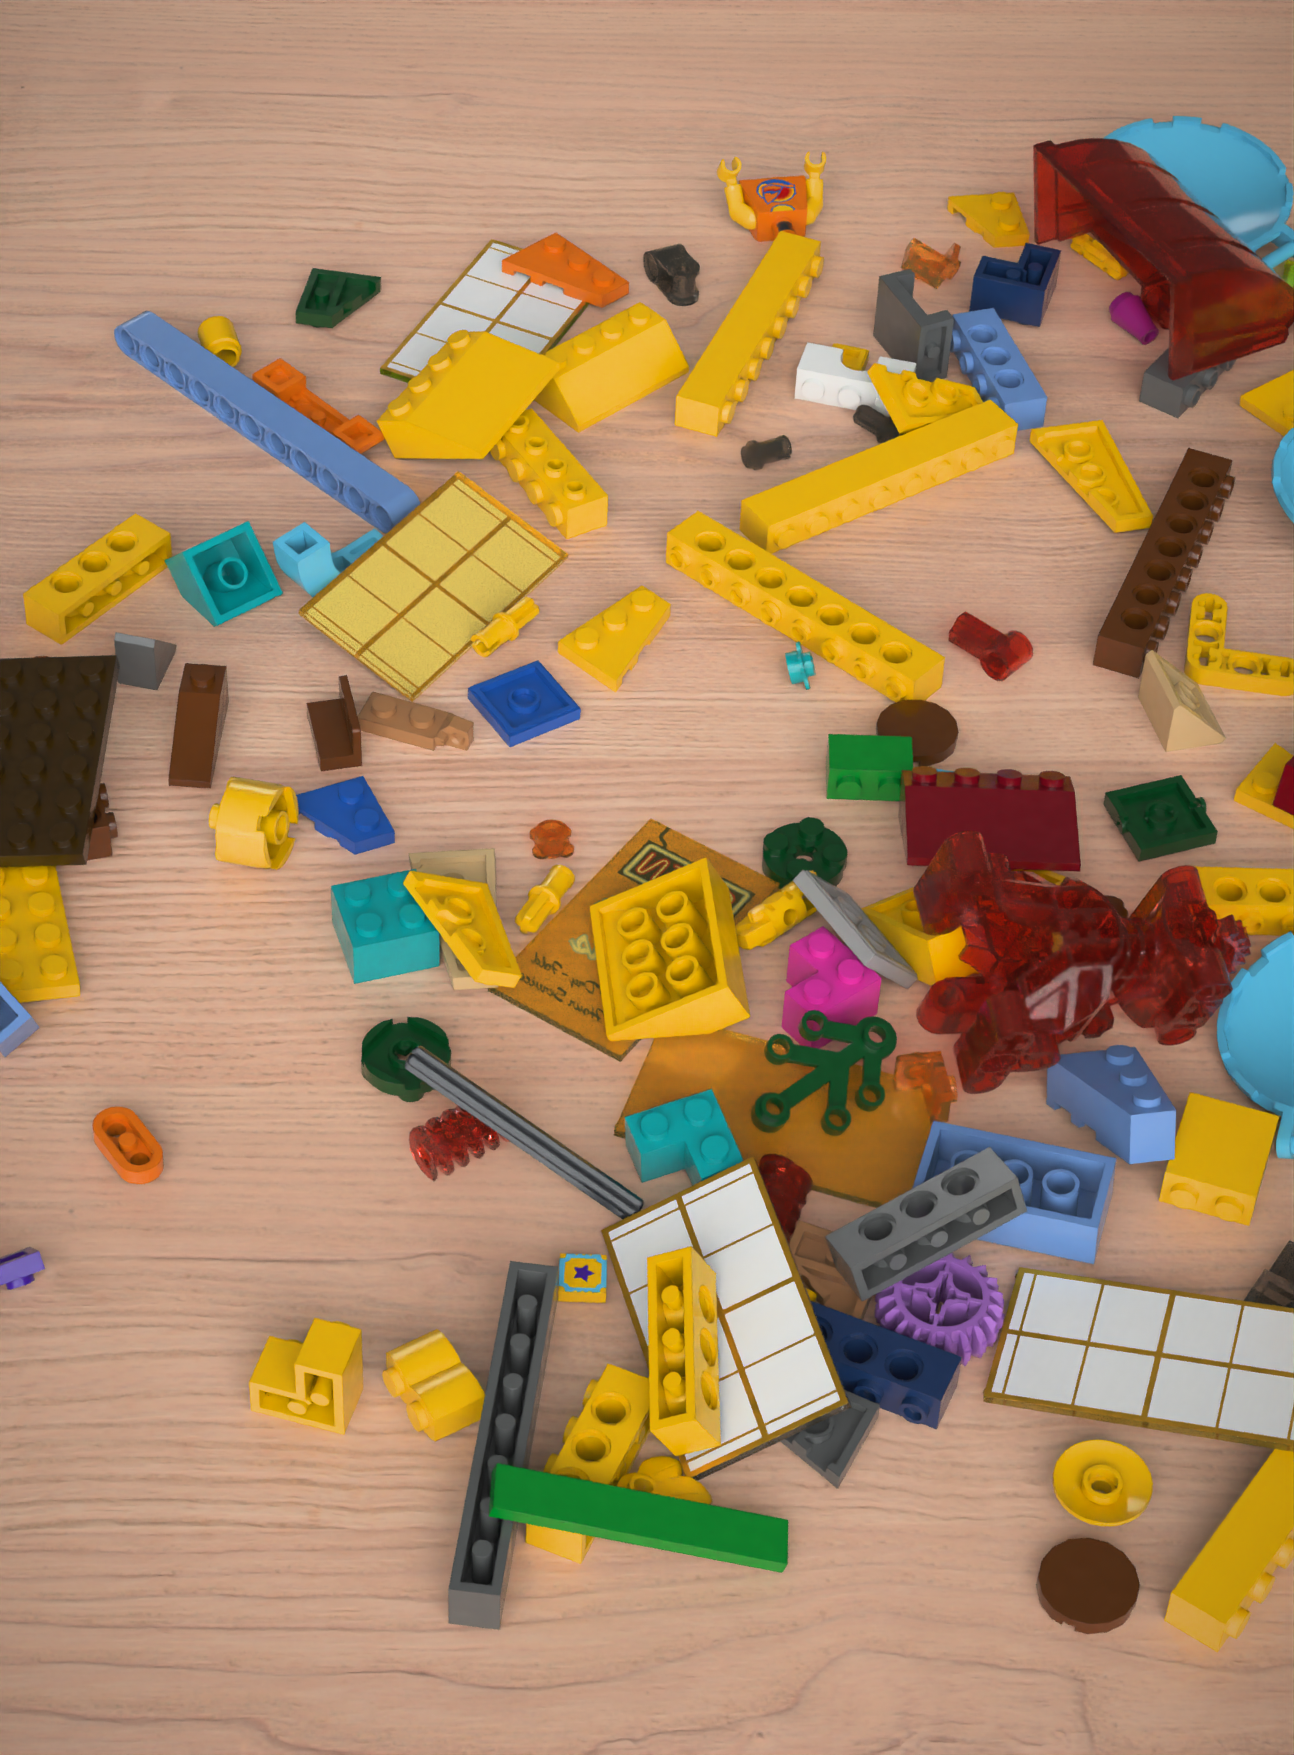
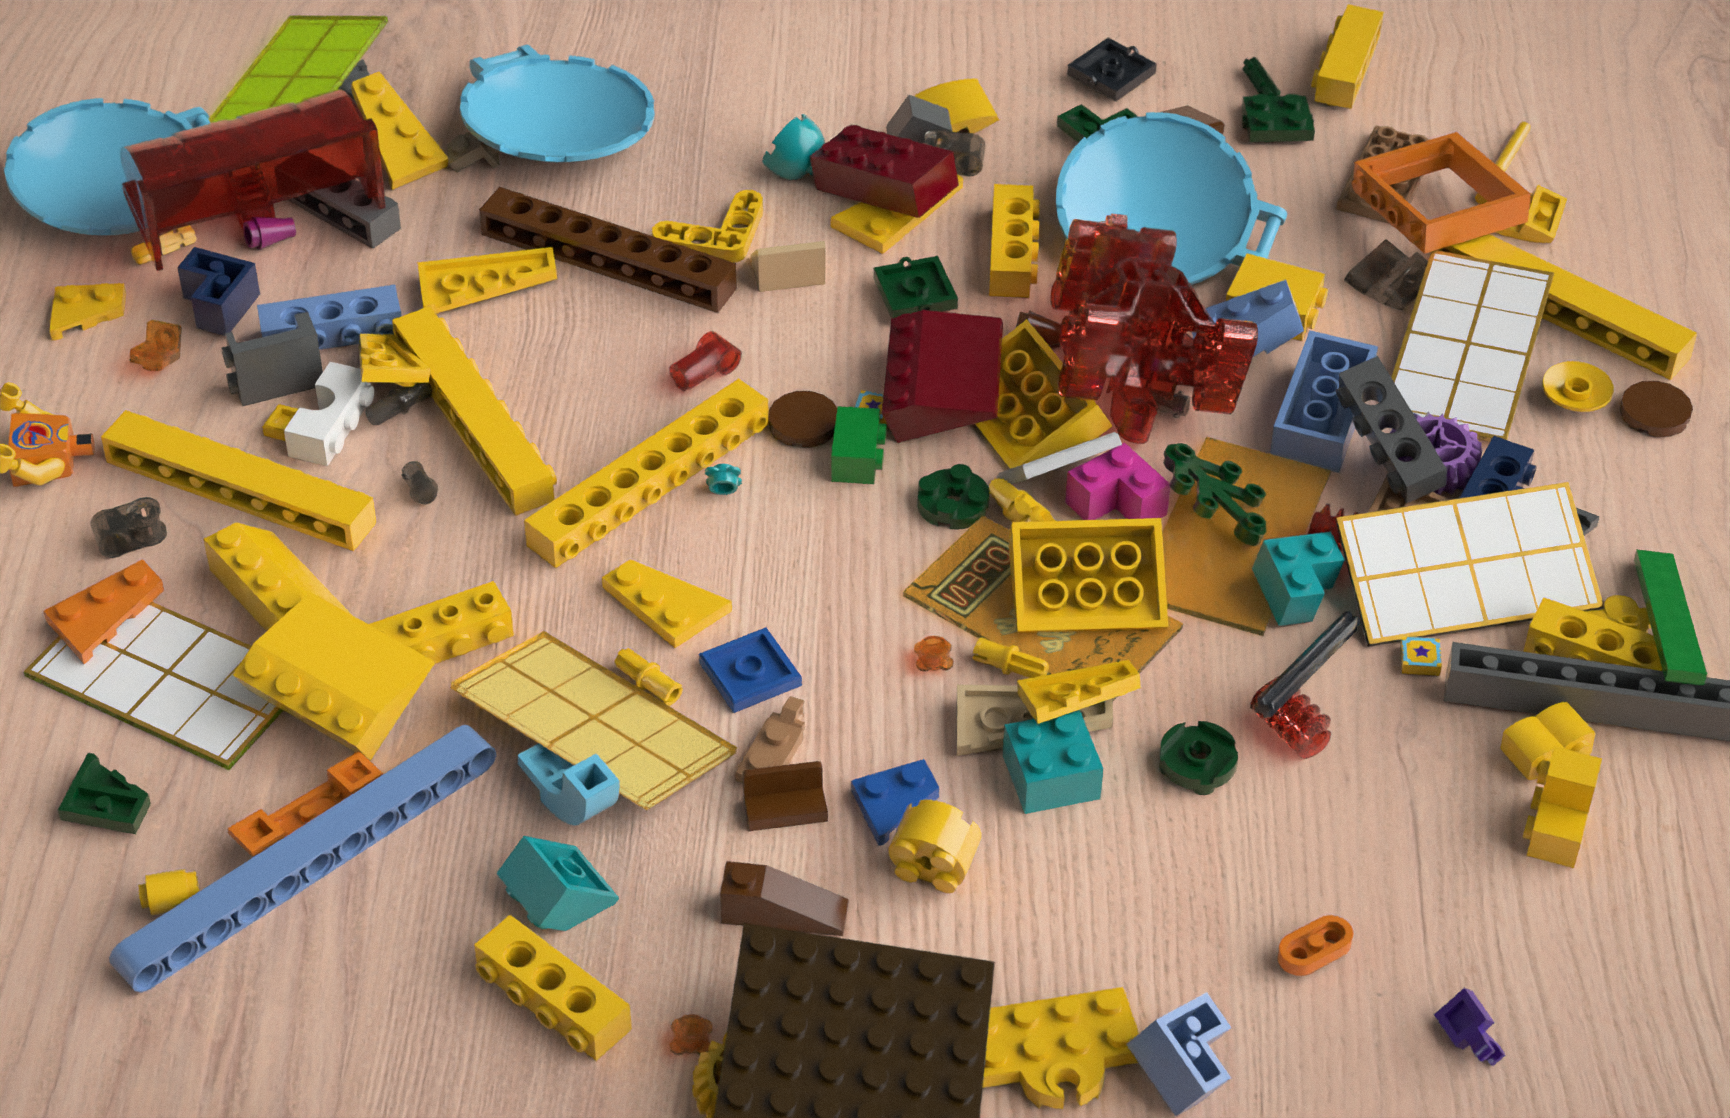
camera: 85 degrees left, 0 degrees up
dark grey slope [114,632,177,690] -> none
yellow brick [647,1246,721,1456] -> none
clear orange bracket [893,1051,958,1124] -> none

